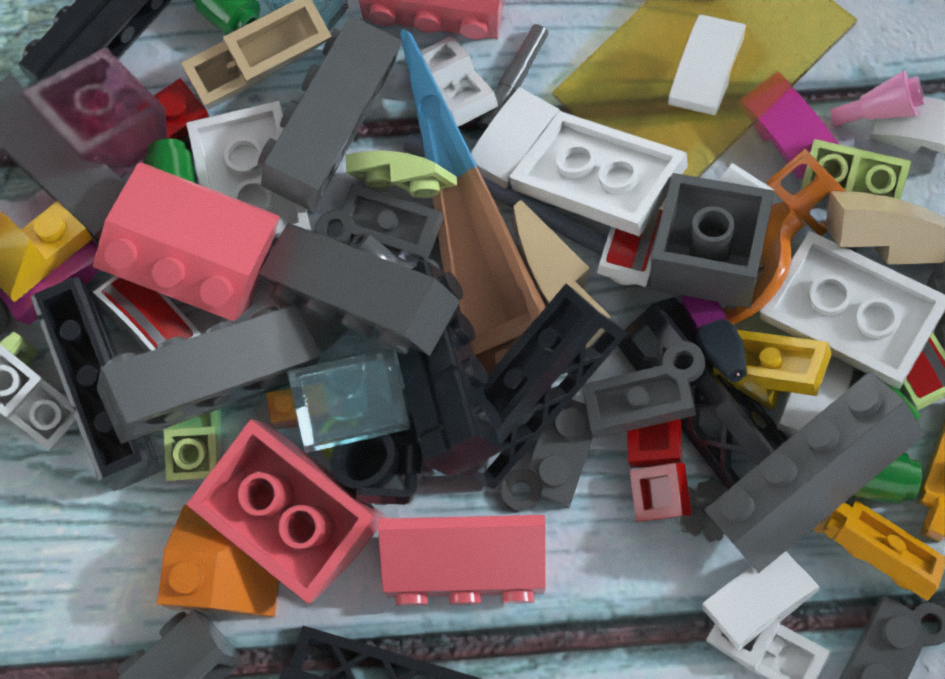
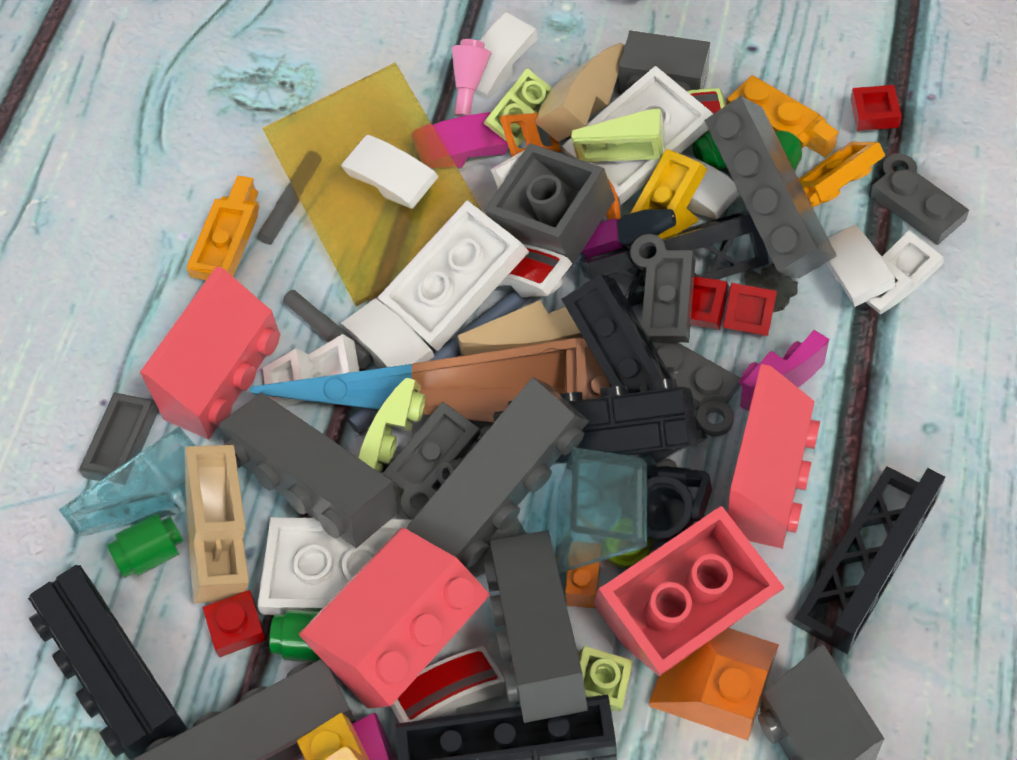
camera: 70 degrees left, 15 degrees down
clear pink slope [23,48,167,167] -> none
none -> yellowish green slope [571,108,665,162]
none -> dark pink slope [739,330,829,411]

